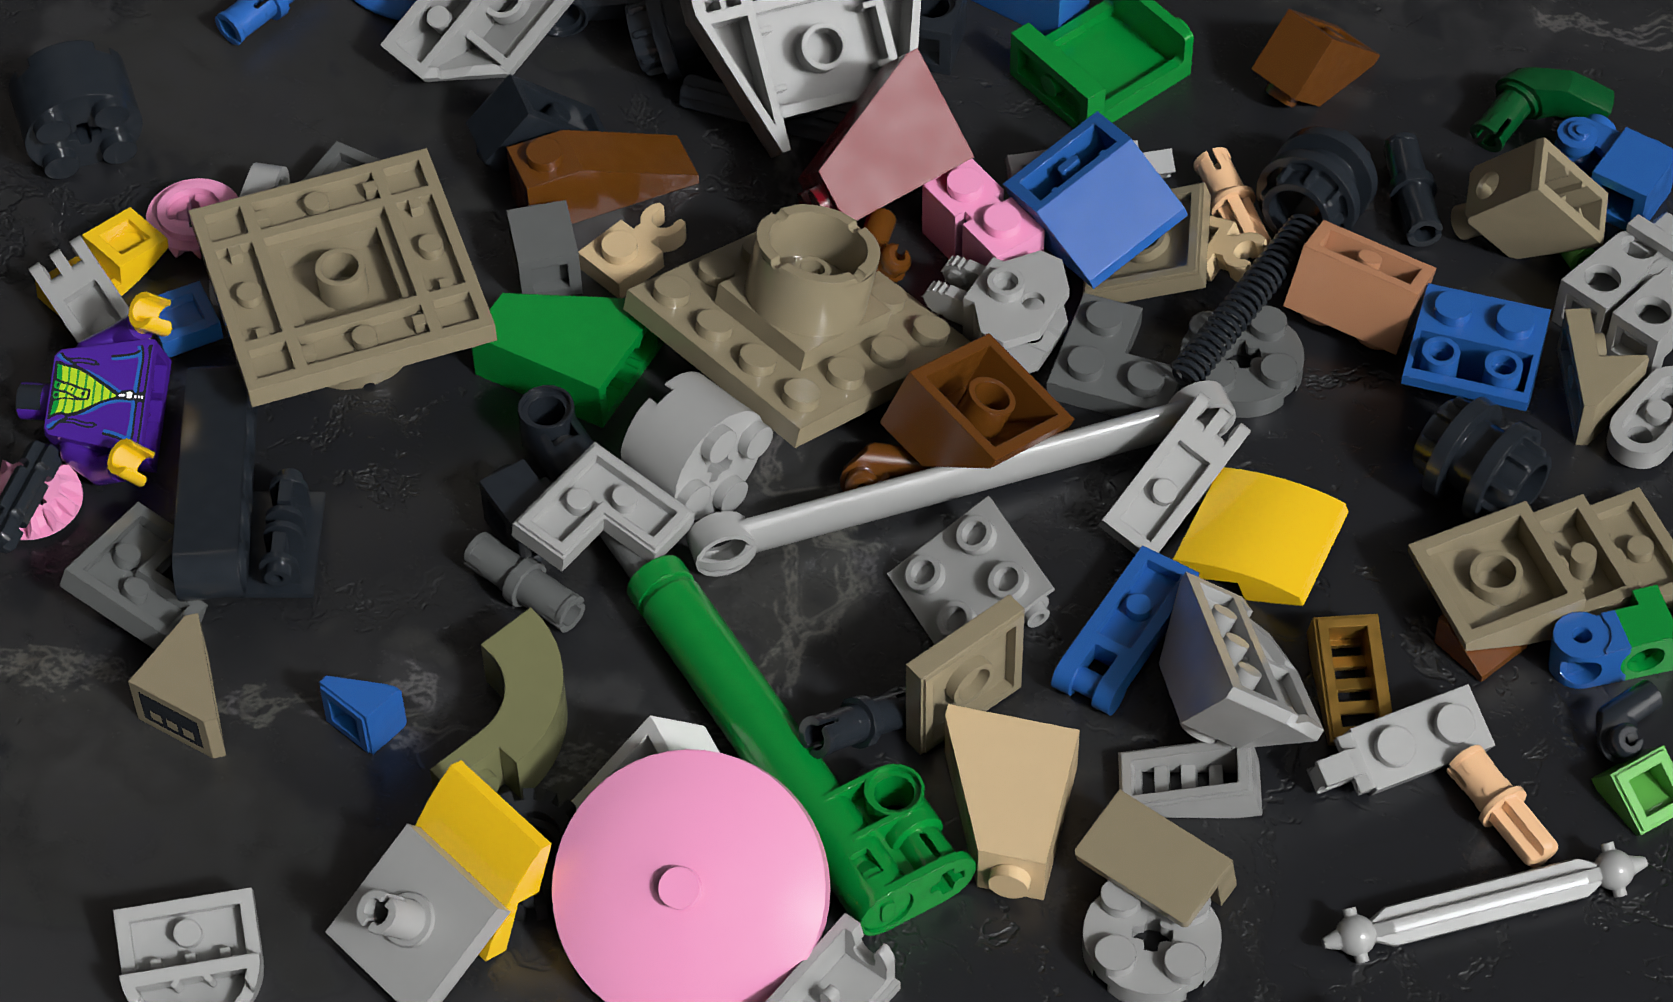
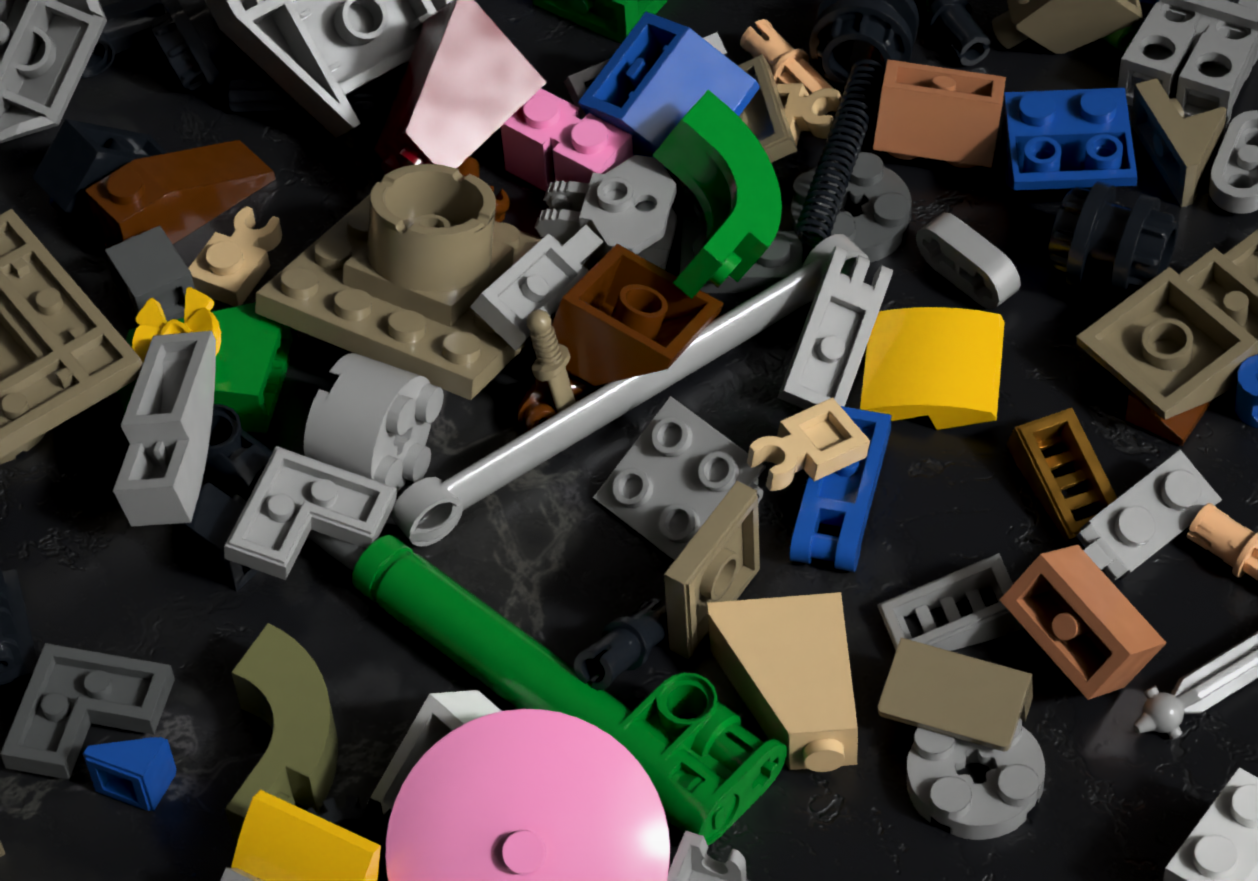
camera: 15 degrees left, 0 degrees up
dark grey pin [464,532,585,633] -> none
light grey wedge [1159,572,1324,749] -> none
none -> dark grey plate [0,643,175,780]
none -> light grey slope [113,331,216,527]
none -> yellow piece [132,287,221,364]
none -> light grey hinge [470,225,604,351]
none -> dark tan piece [526,309,576,413]
none -> green arch [652,90,782,299]
none -> tan plate [747,397,870,491]
none -> light grey beam [916,212,1021,309]
none -> nougat brick [999,545,1167,700]

